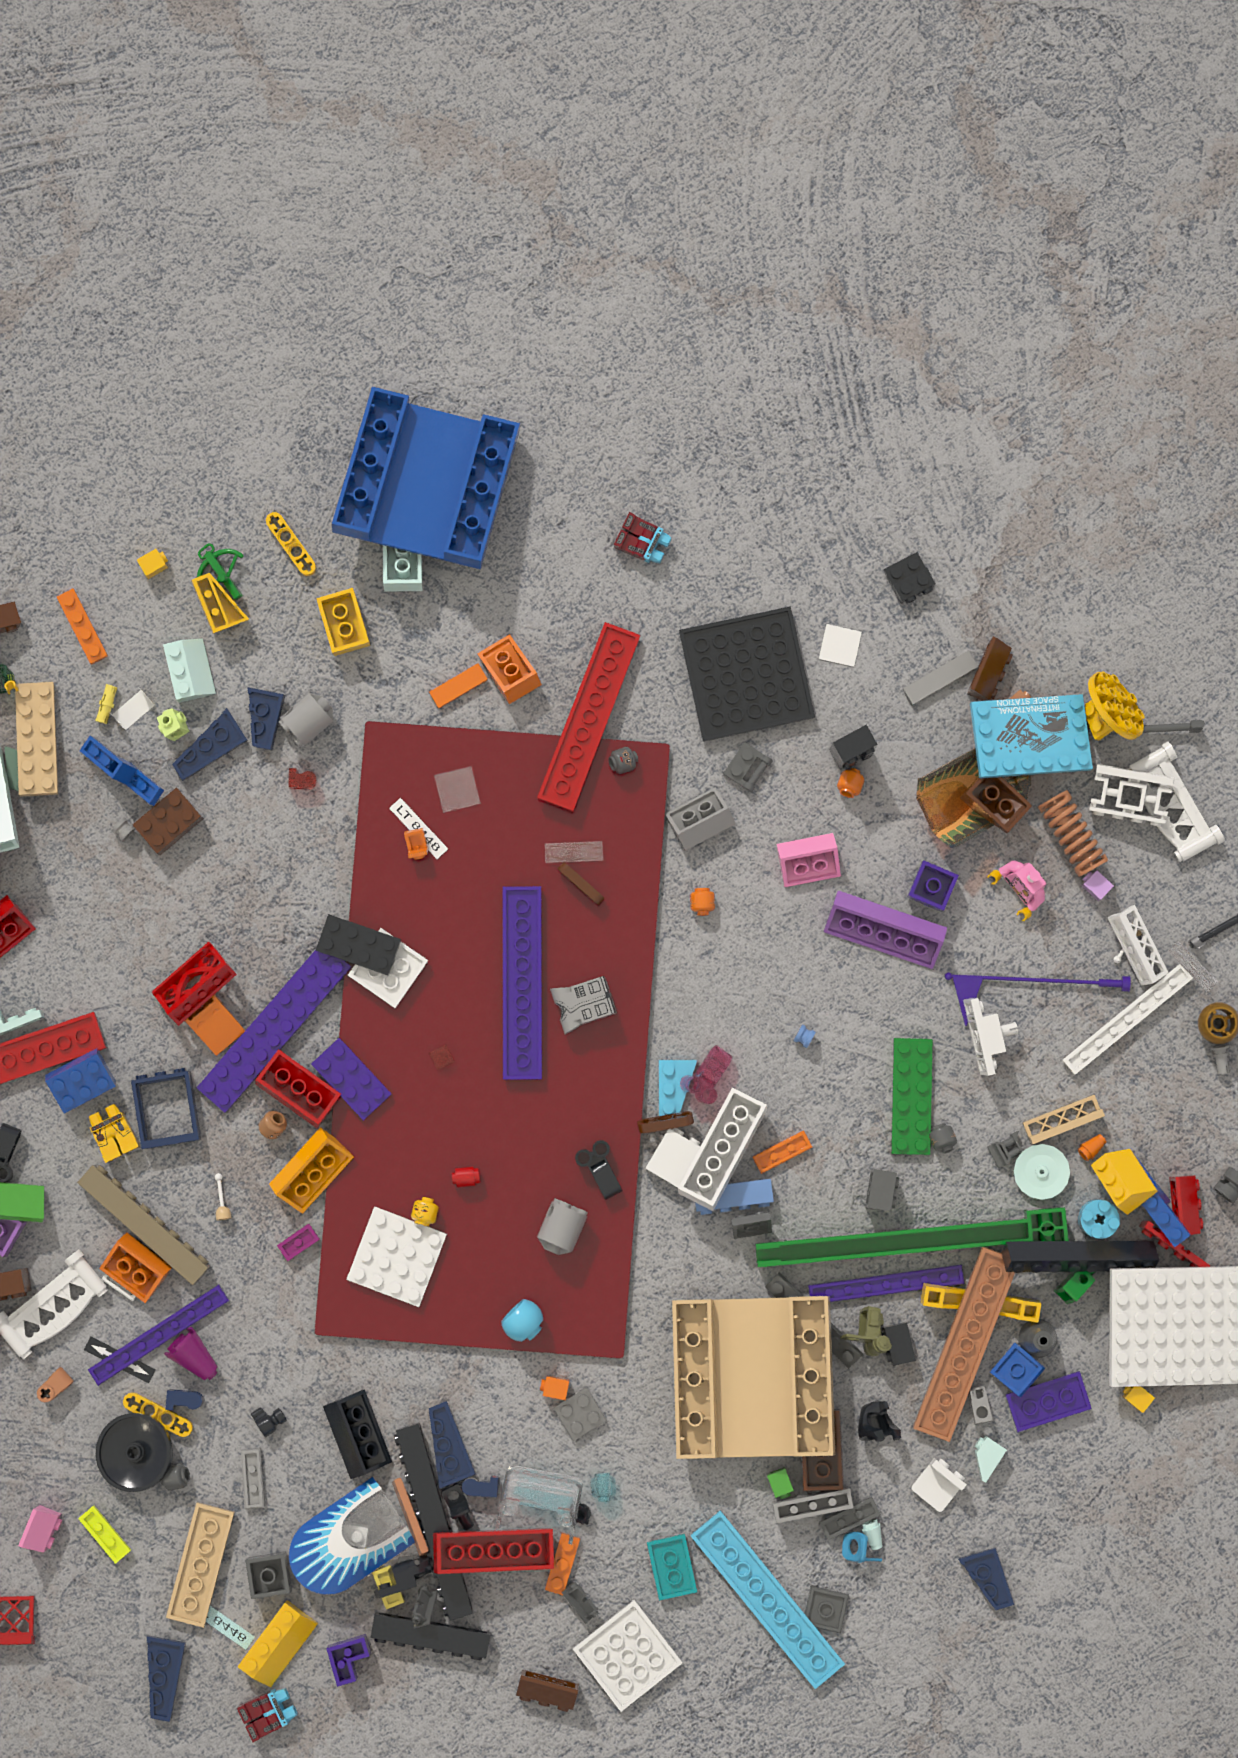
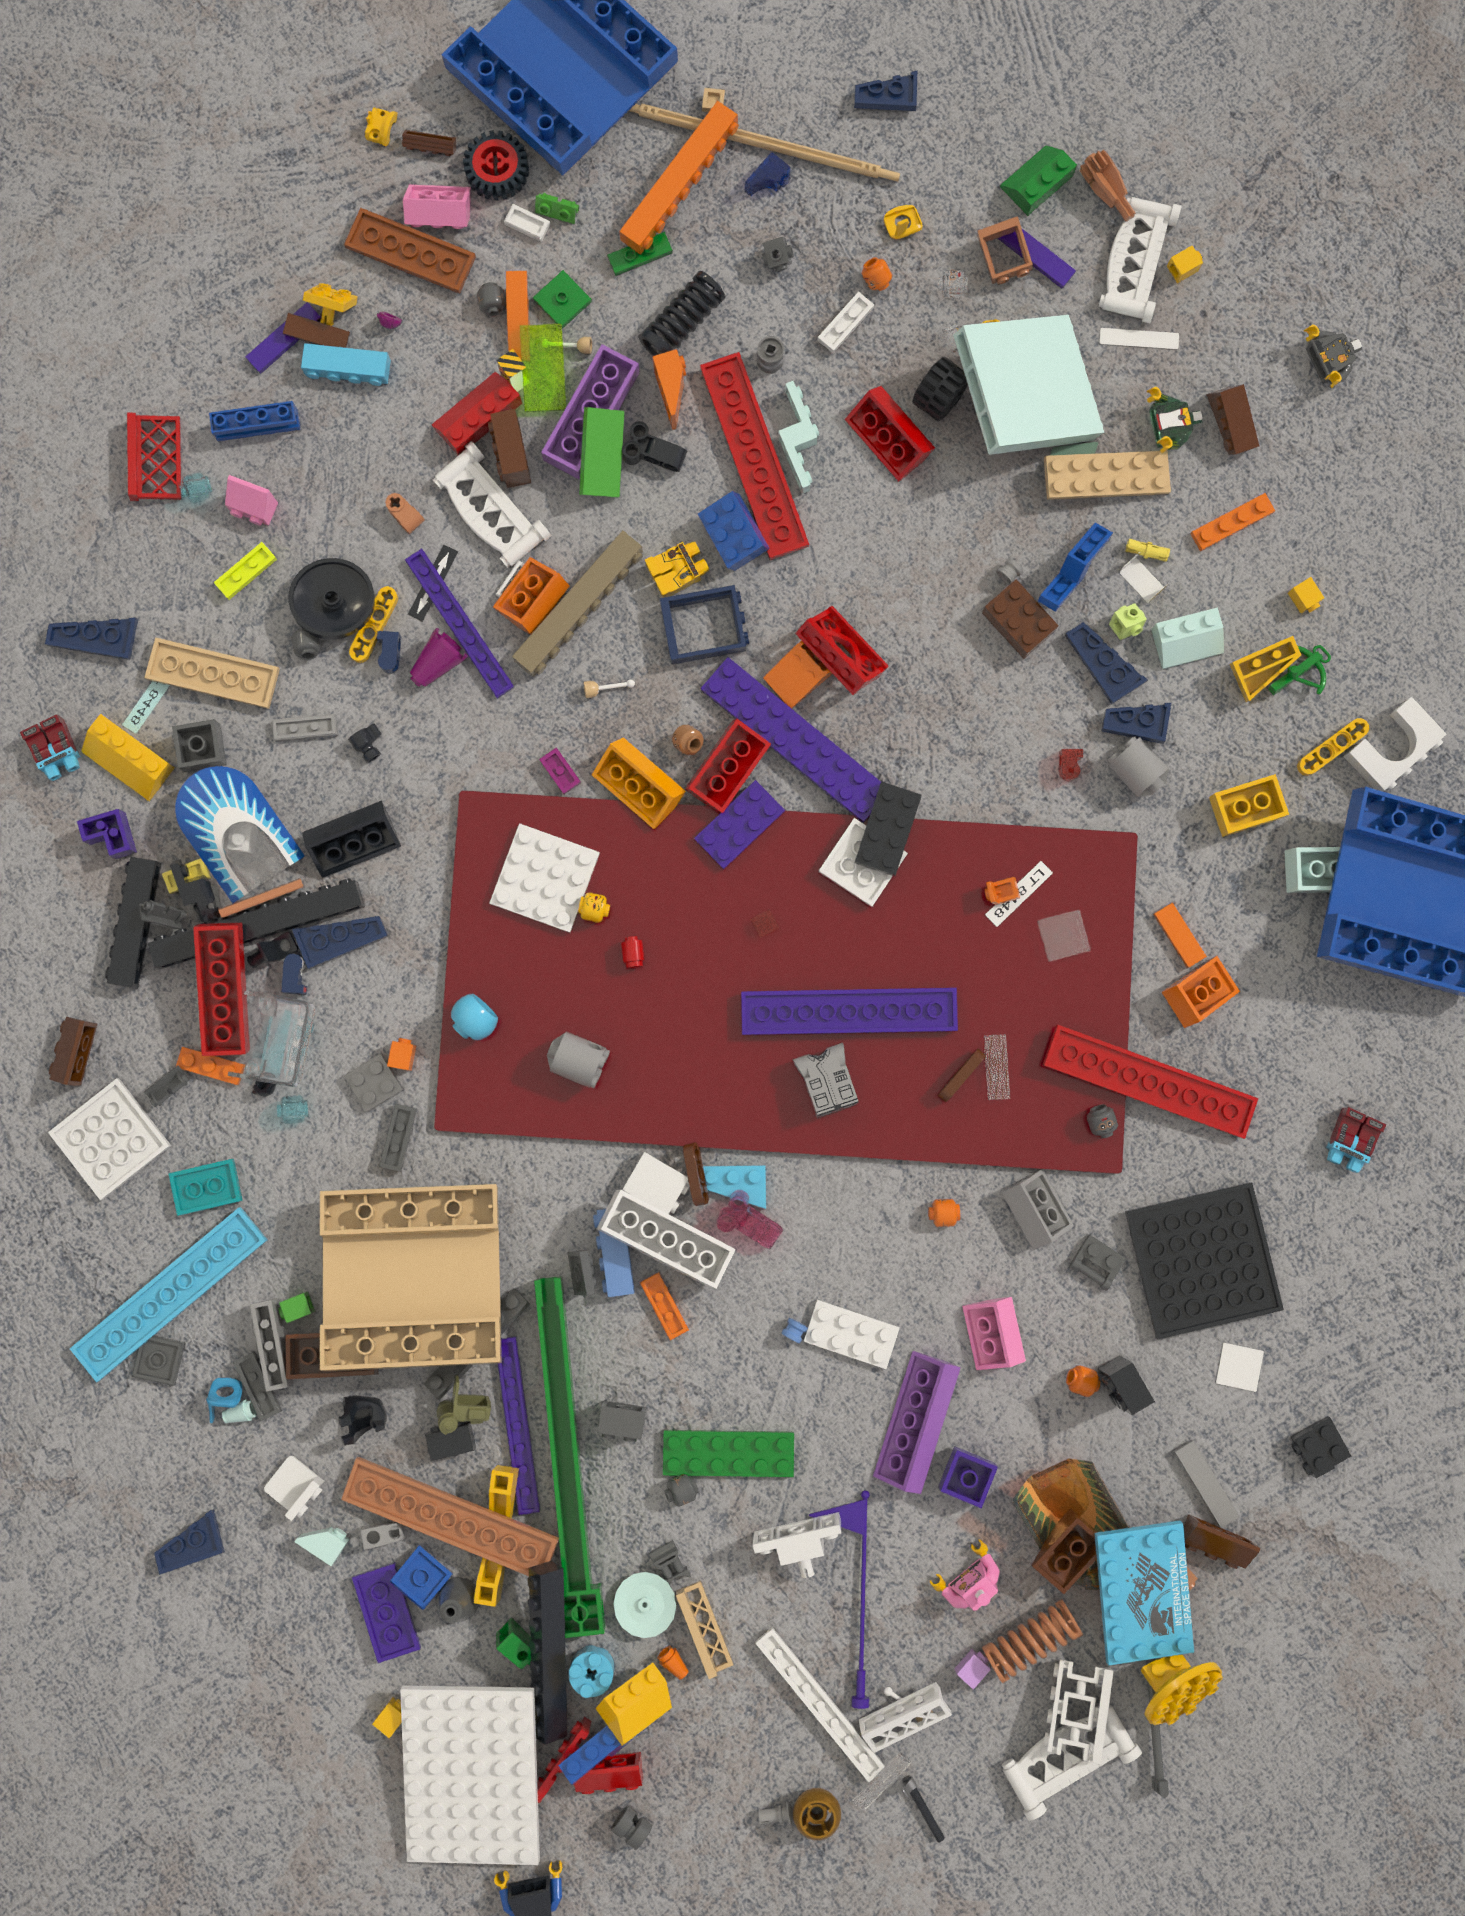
camera: 85 degrees right, 0 degrees up
black piece [575,1140,623,1200] -> none
none -> clear light blue head [179,472,212,503]
none -> dark grey plate [379,1104,417,1172]
none -> white plate [803,1299,900,1369]
none -> white arch [1343,697,1446,792]

